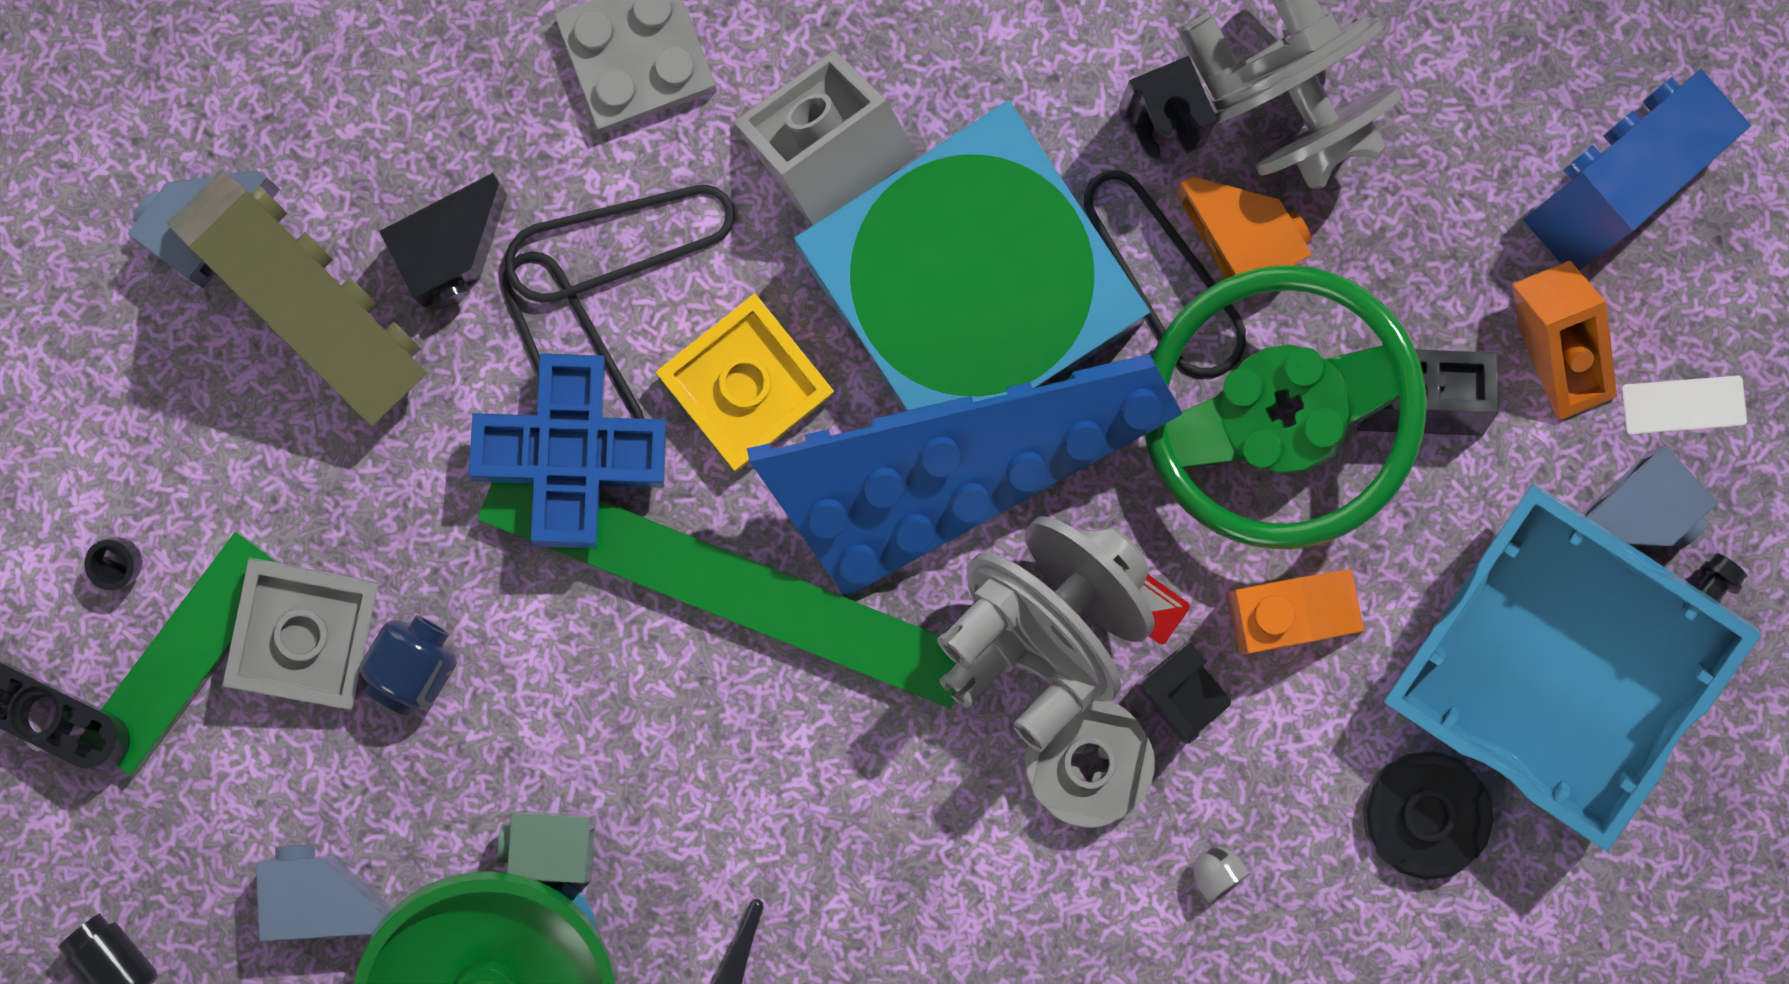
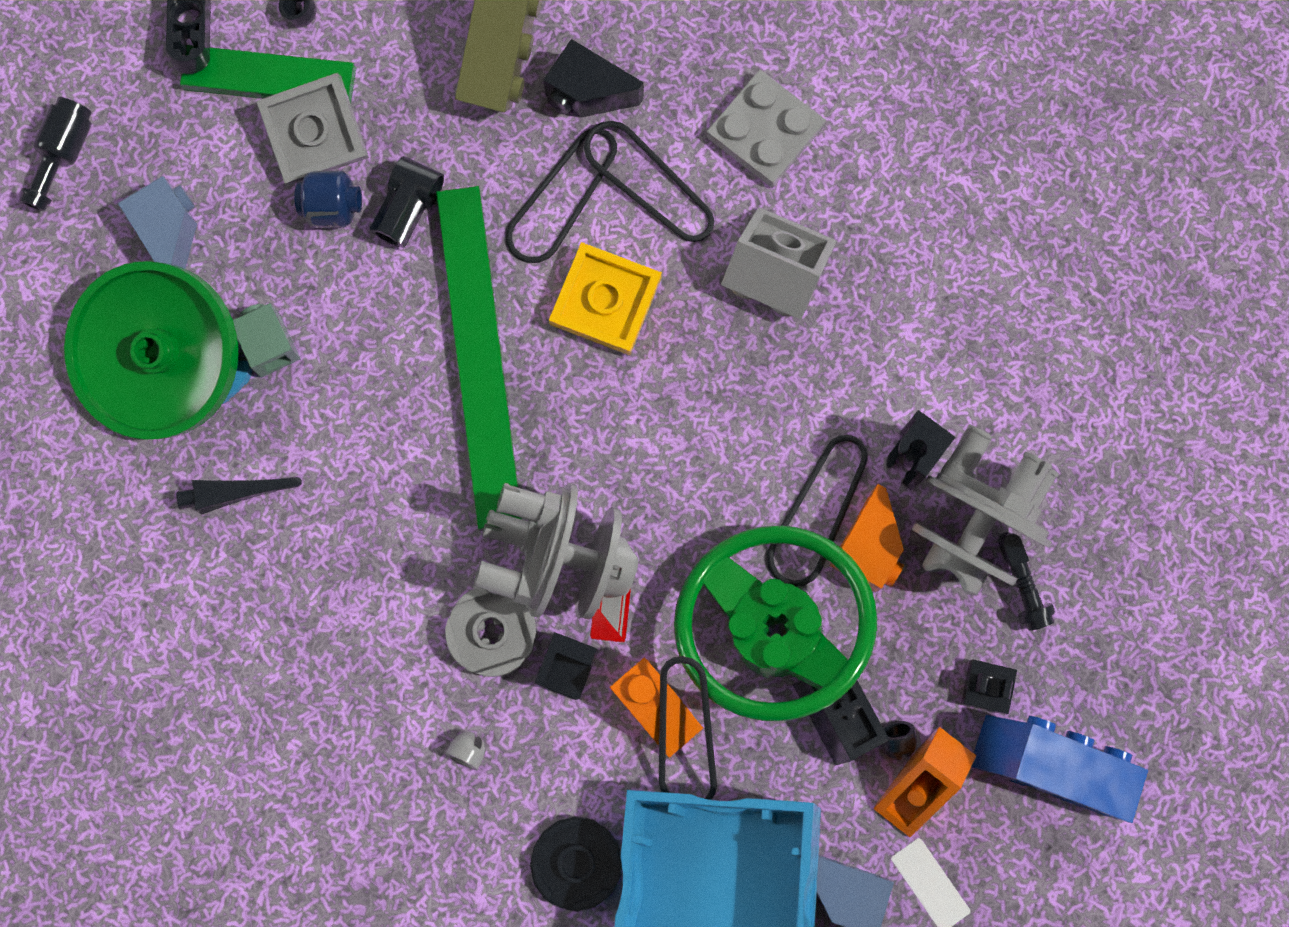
camera: 65 degrees right, 5 degrees down
blue plate [469,353,666,548] -> none
blue wing [747,354,1183,598] -> none
green tile [794,100,1151,412] -> none
none -> black piece [369,156,444,248]
none -> black piece [658,656,717,800]
none -> black hinge [881,721,917,761]
none -> black tile [961,659,1017,715]
none -> black hinge [998,532,1055,631]

